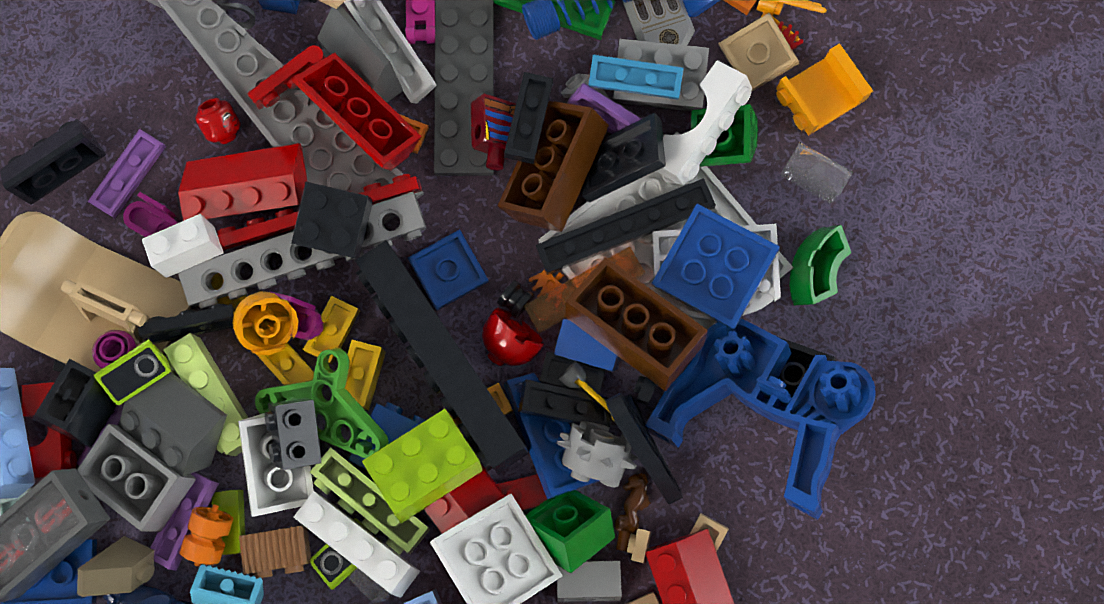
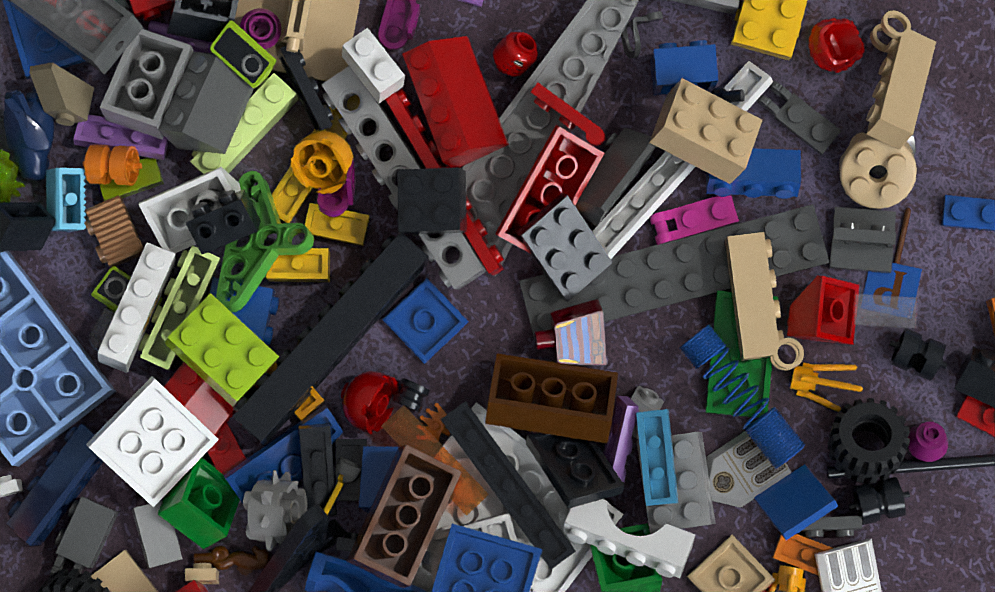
camera: 75 degrees right, 5 degrees up
black plate [504,72,554,164] -> none
none -> plate [516,193,613,302]

